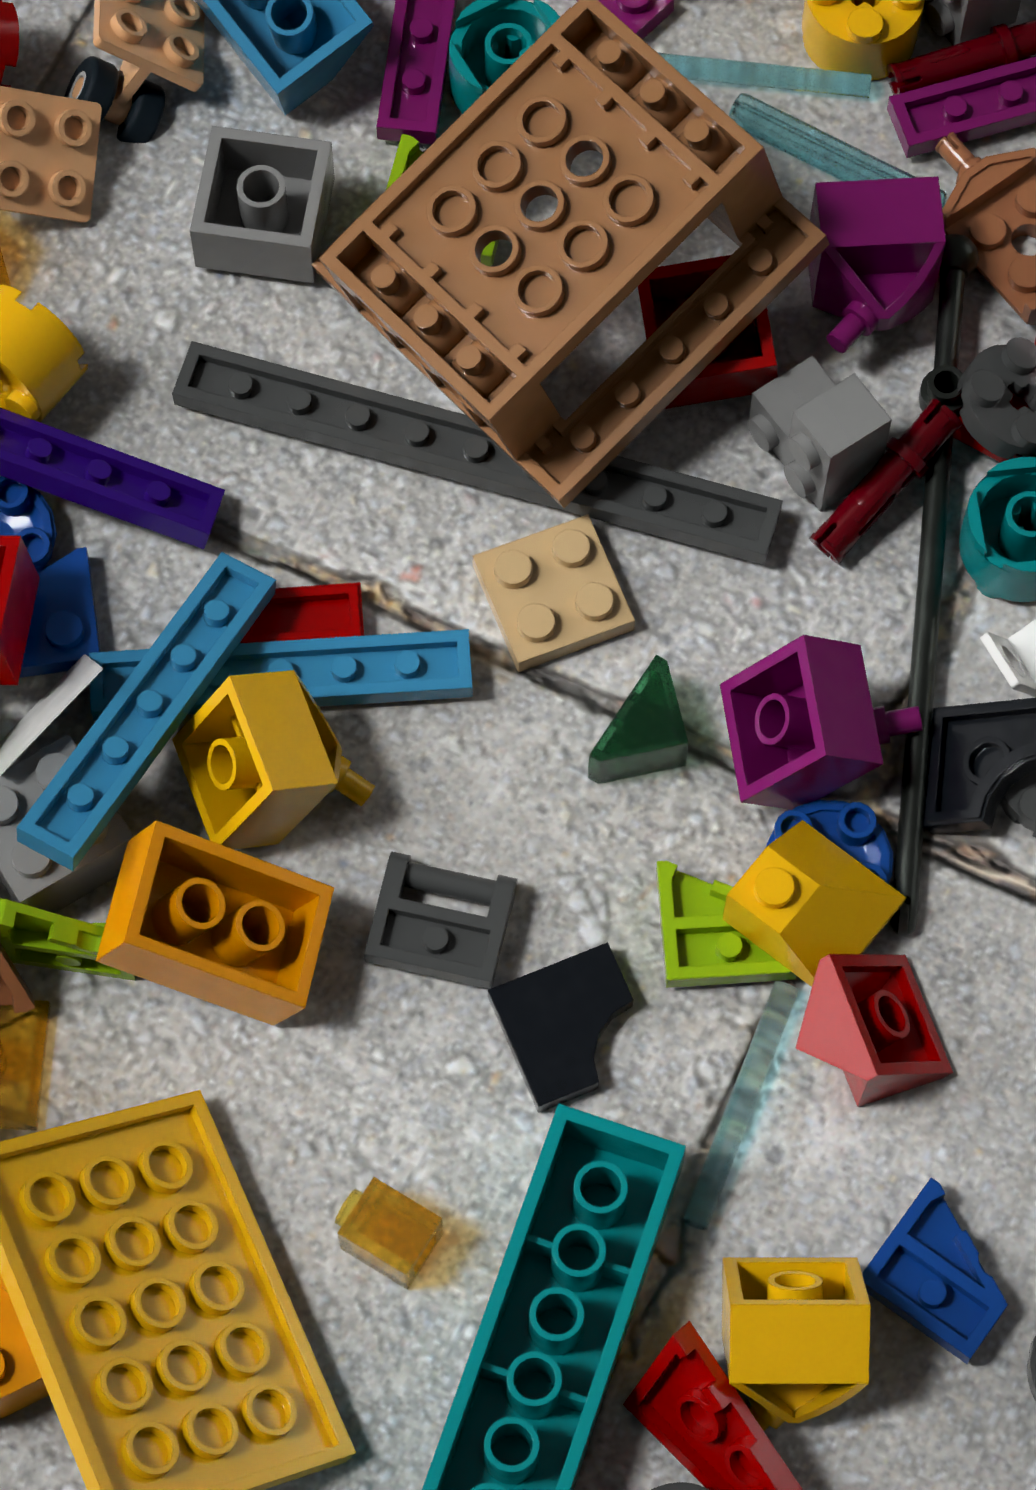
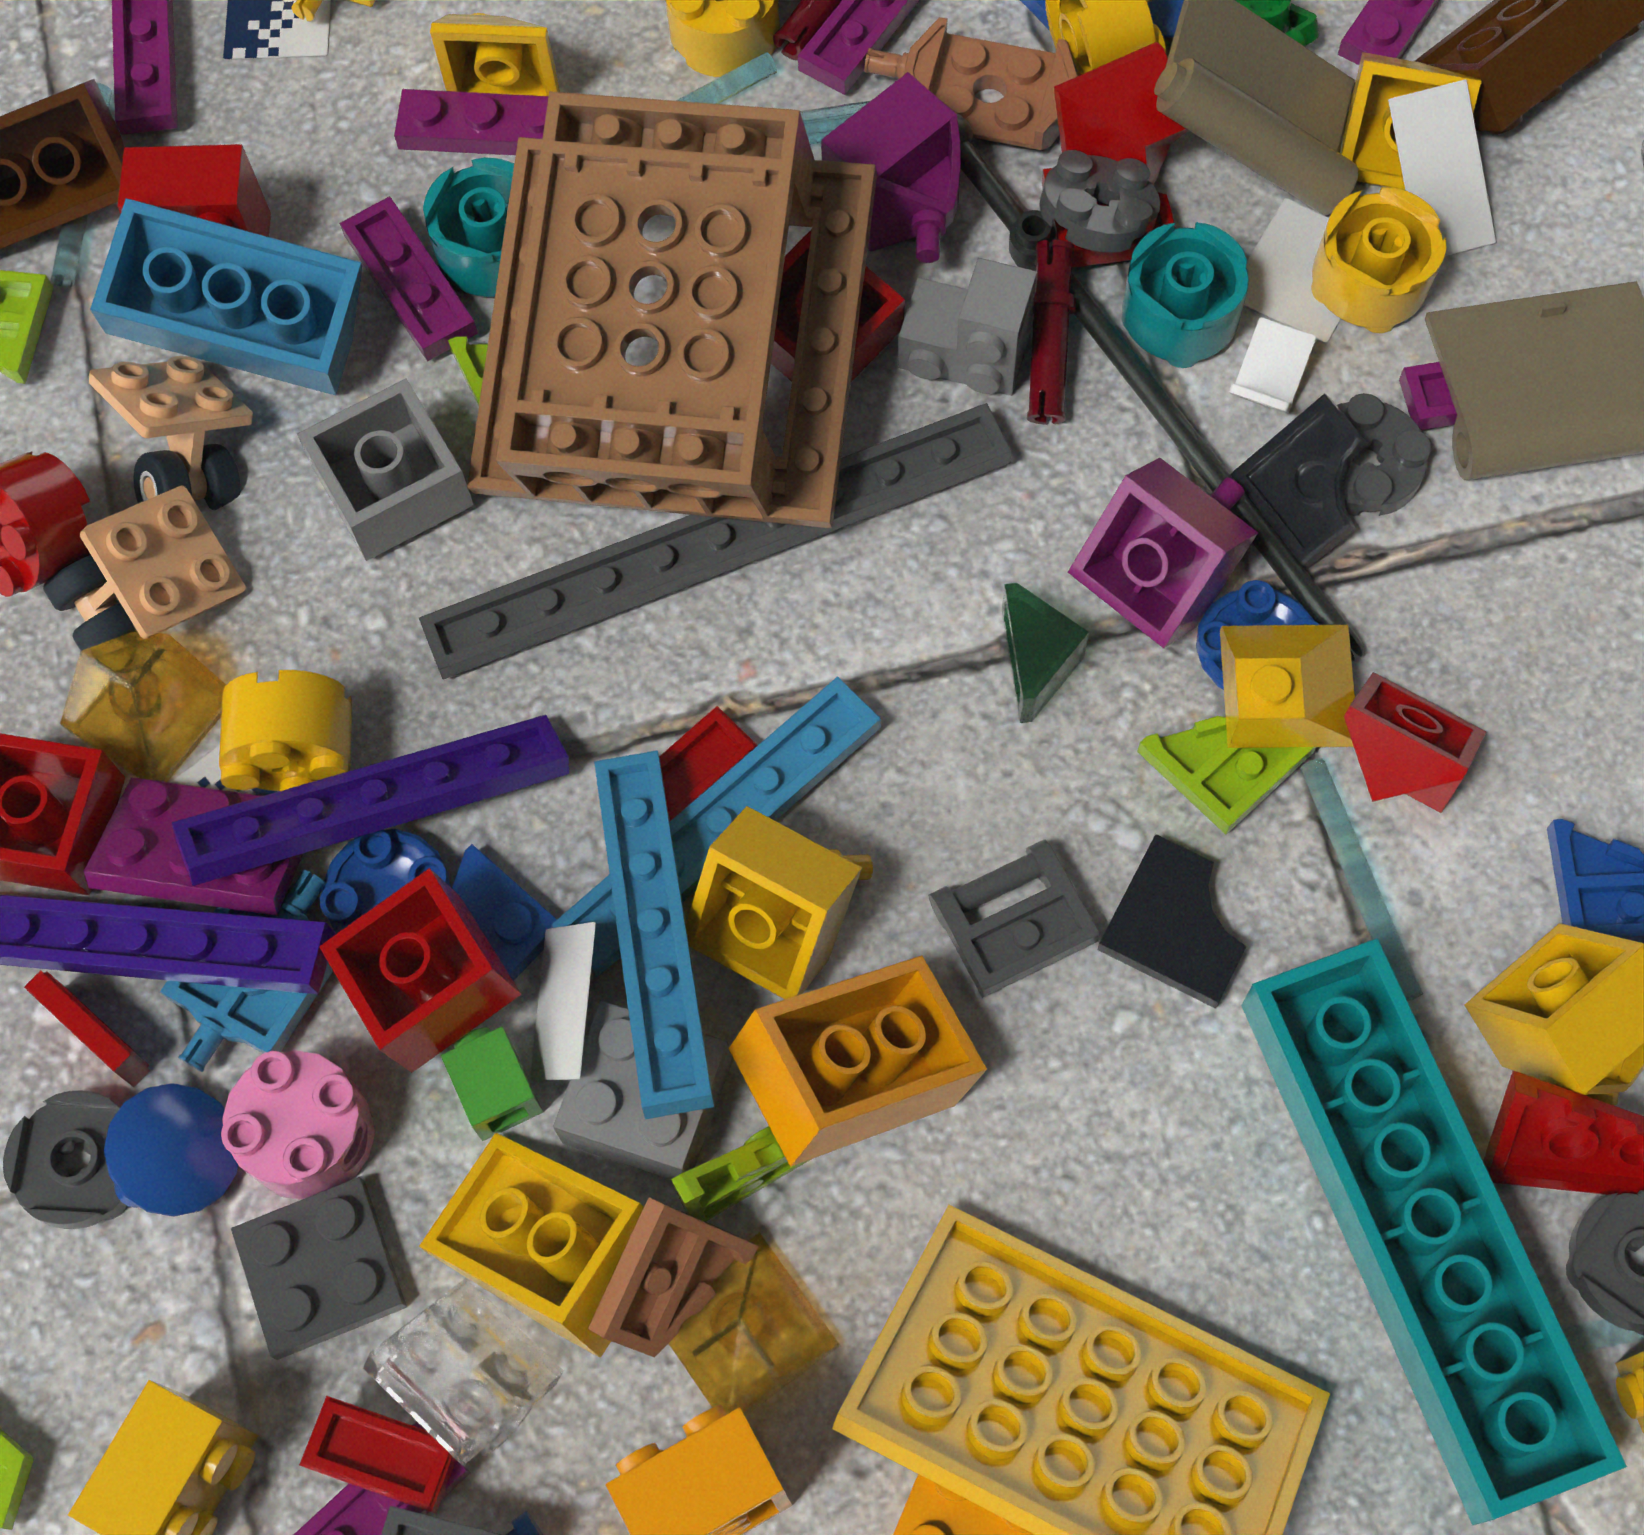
camera: 35 degrees left, 0 degrees up
clear yellow brick [335,1177,443,1290] -> none
tan plate [472,514,635,673] -> none

